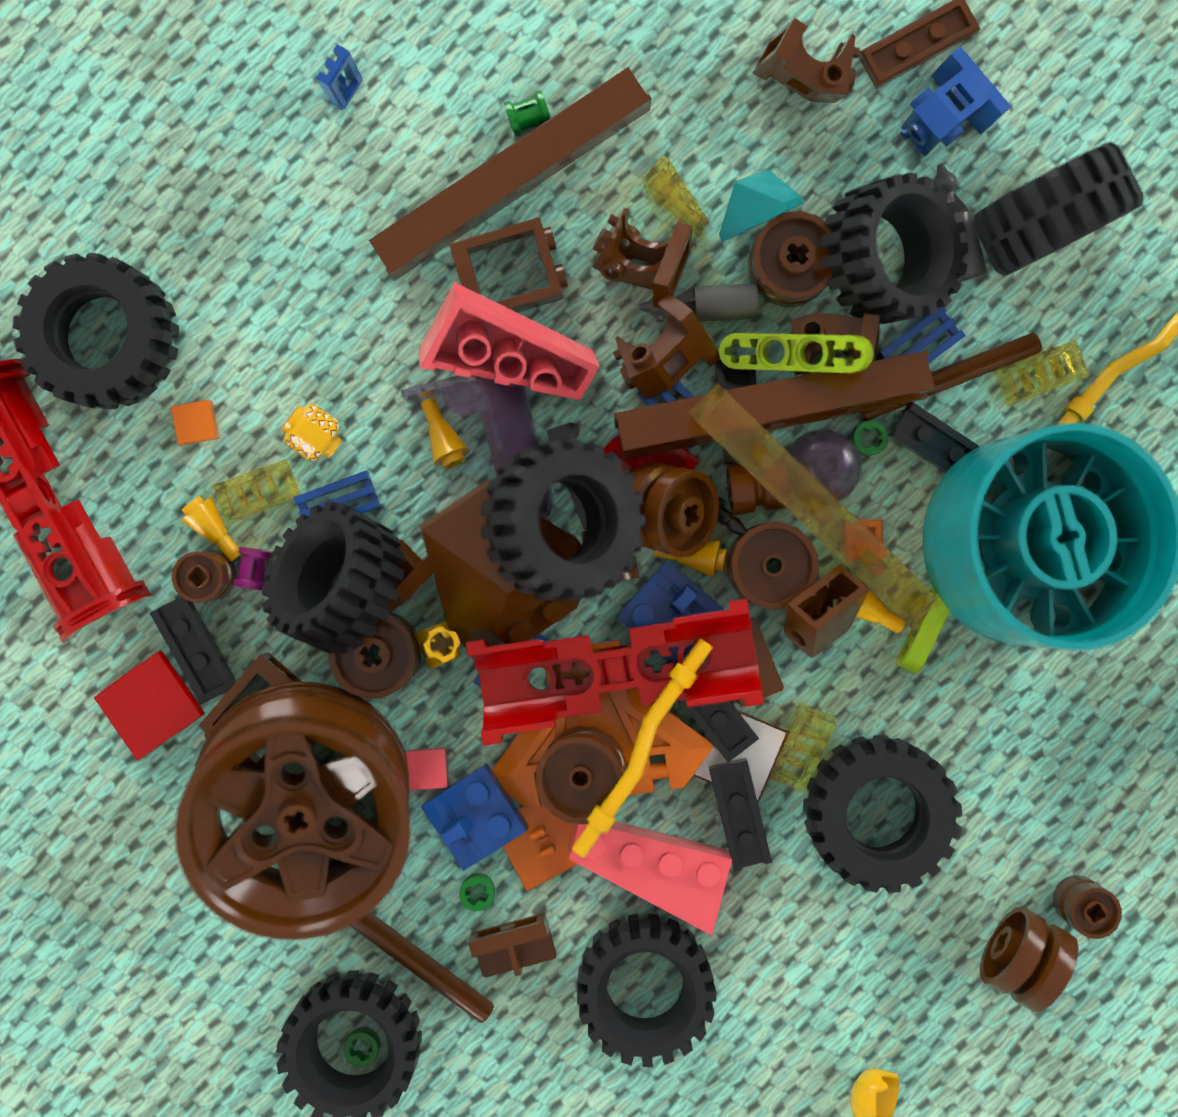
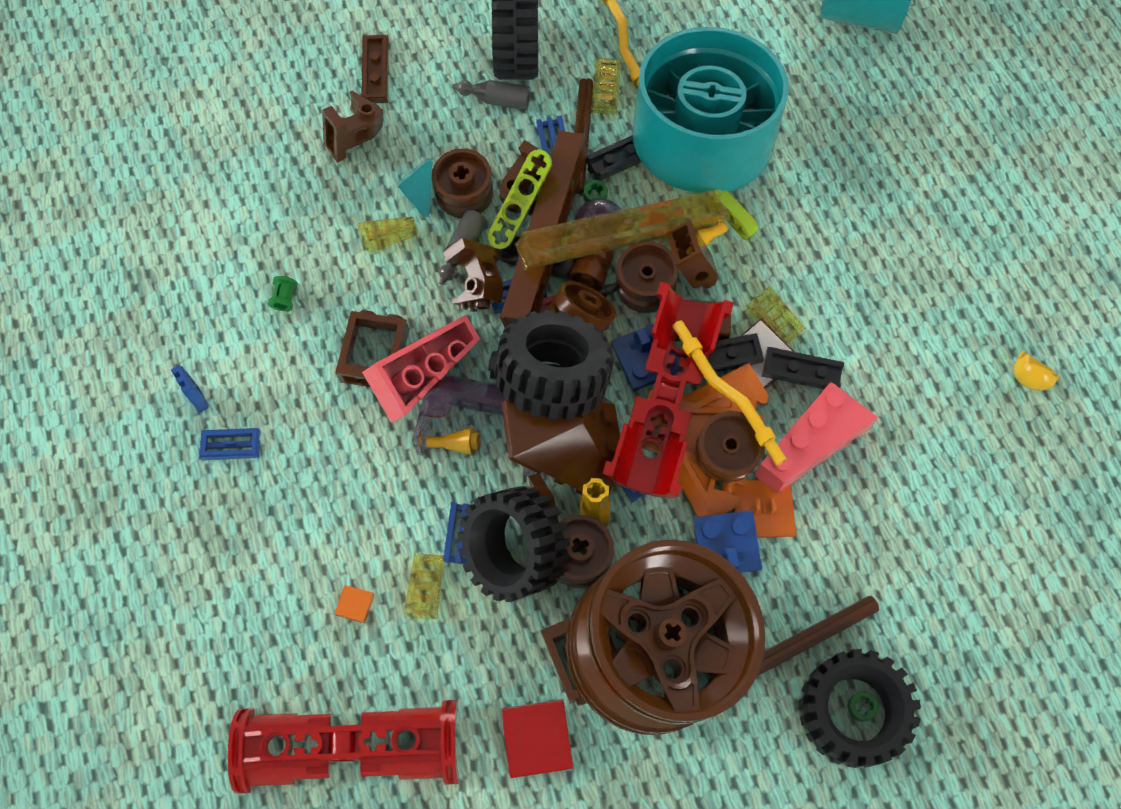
camera: 60 degrees left, 20 degrees down
black tyre [12,253,179,410] -> none
black hinge [149,596,237,704] -> none
reddish brown wheel [172,551,237,603] -> none
yellow cone [180,495,241,562] -> none
magenta bush [233,546,274,590] -> none
yellow head [281,403,342,462] -> none
reddish brown tile [369,67,652,281] -> none
green bush [459,873,495,912] -> none
reddish brown panel [468,913,557,977] -> none
black tyre [577,913,716,1067] -> none
reddish brown tile [592,208,693,309] -> none
yellow cone [654,540,727,578] -> none
black tyre [803,735,963,893] -> none
black tyre [820,172,968,324] -> none
blue tile [900,47,1012,157] -> none
reddish brown wheel [979,906,1079,1012] -> none
reddish brown wheel [1053,875,1122,939] -> none
none -> blue tile [199,428,261,460]

